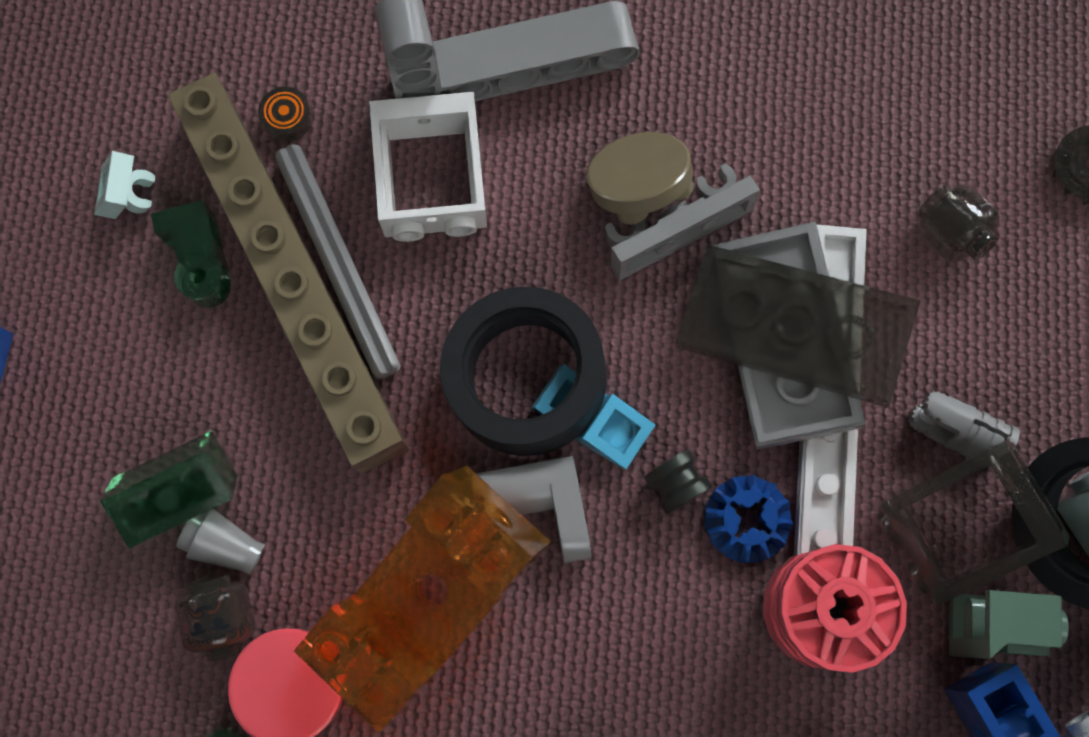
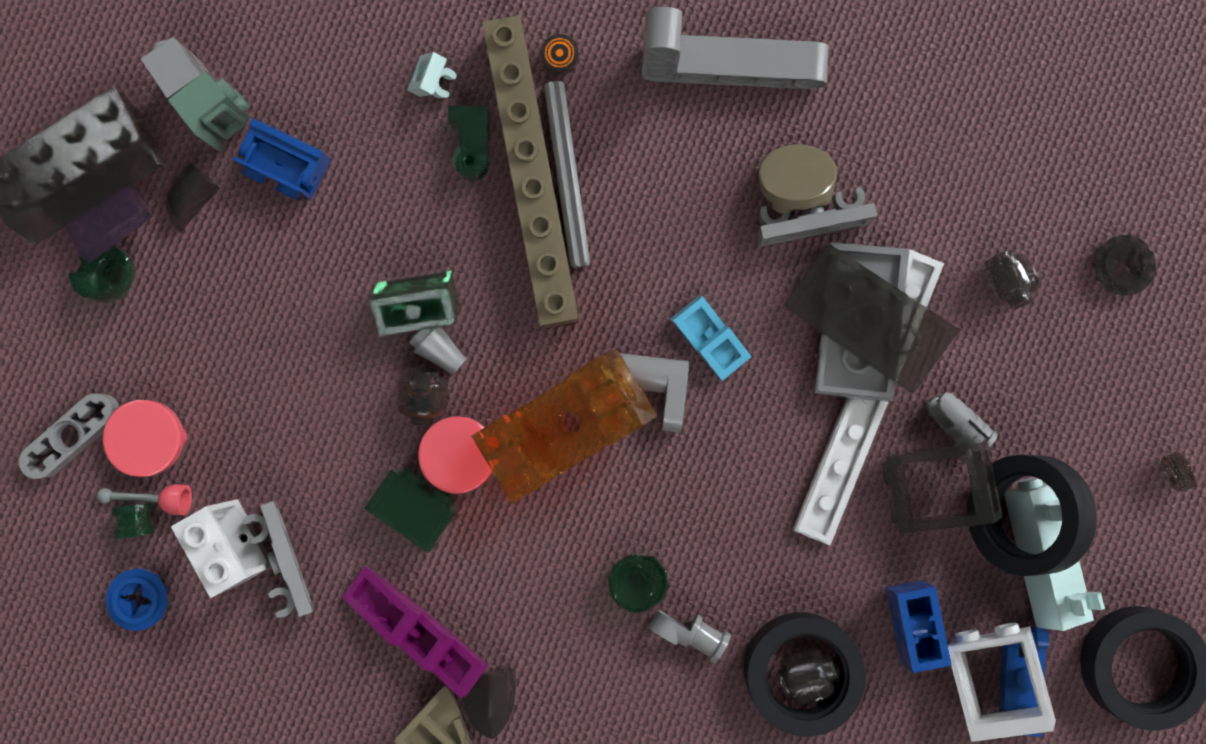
camera: 20 degrees right, 10 degrees up
white window [369,92,487,242] -> none
black tyre [440,287,607,456] -> none
pearl dark grey wheel [643,449,713,515] -> none
blue gear [704,475,793,563] -> none
coral wheel [763,544,907,673] -> none
sand green window [949,590,1069,659] -> none

